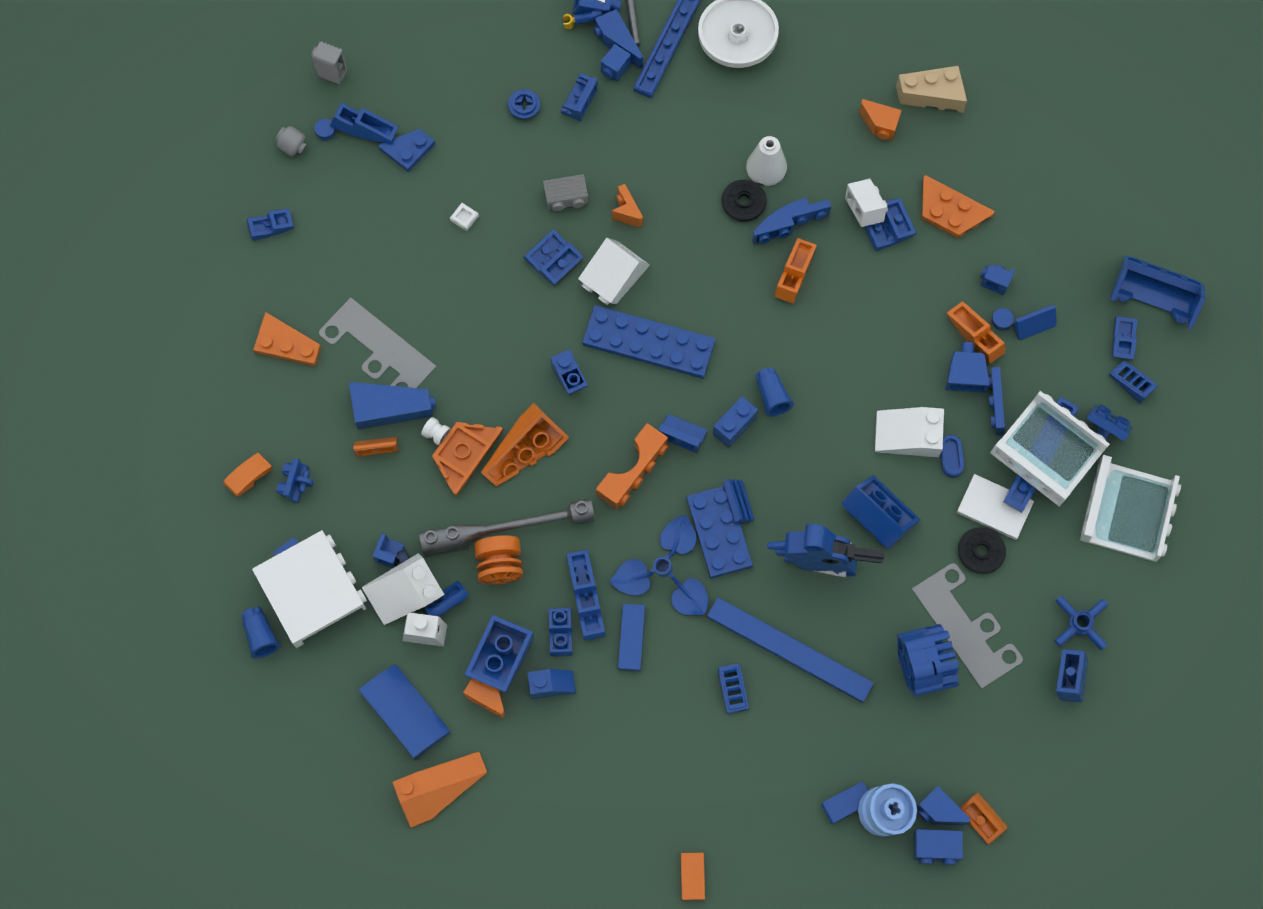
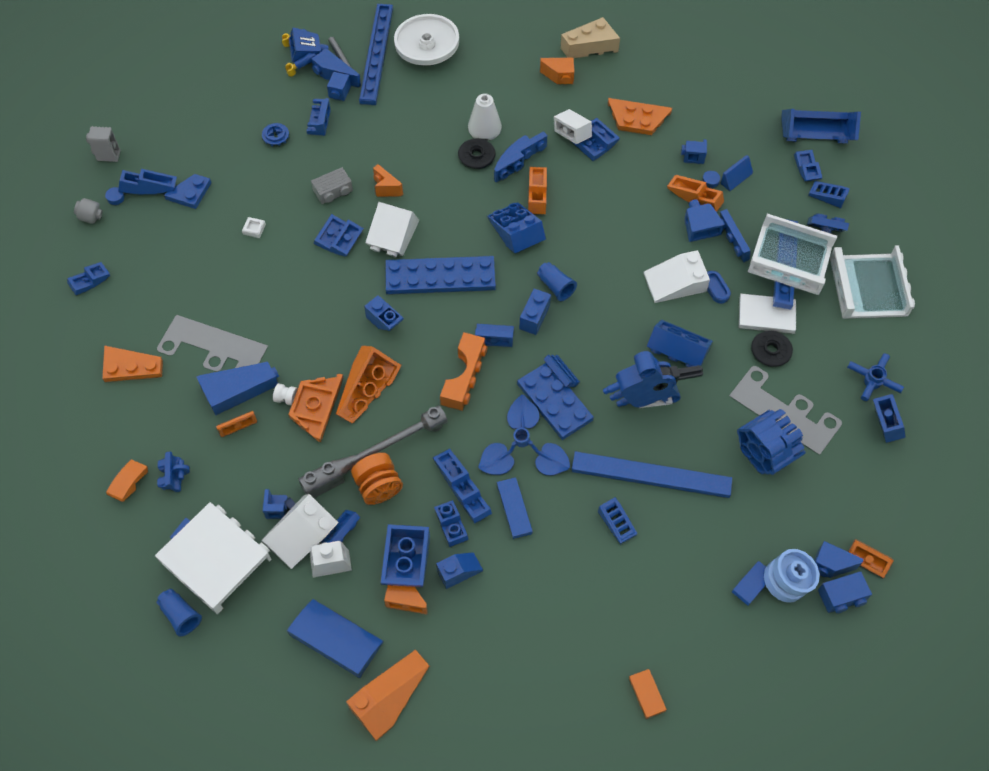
camera: 20 degrees left, 10 degrees down
none -> blue slope [487,202,546,253]

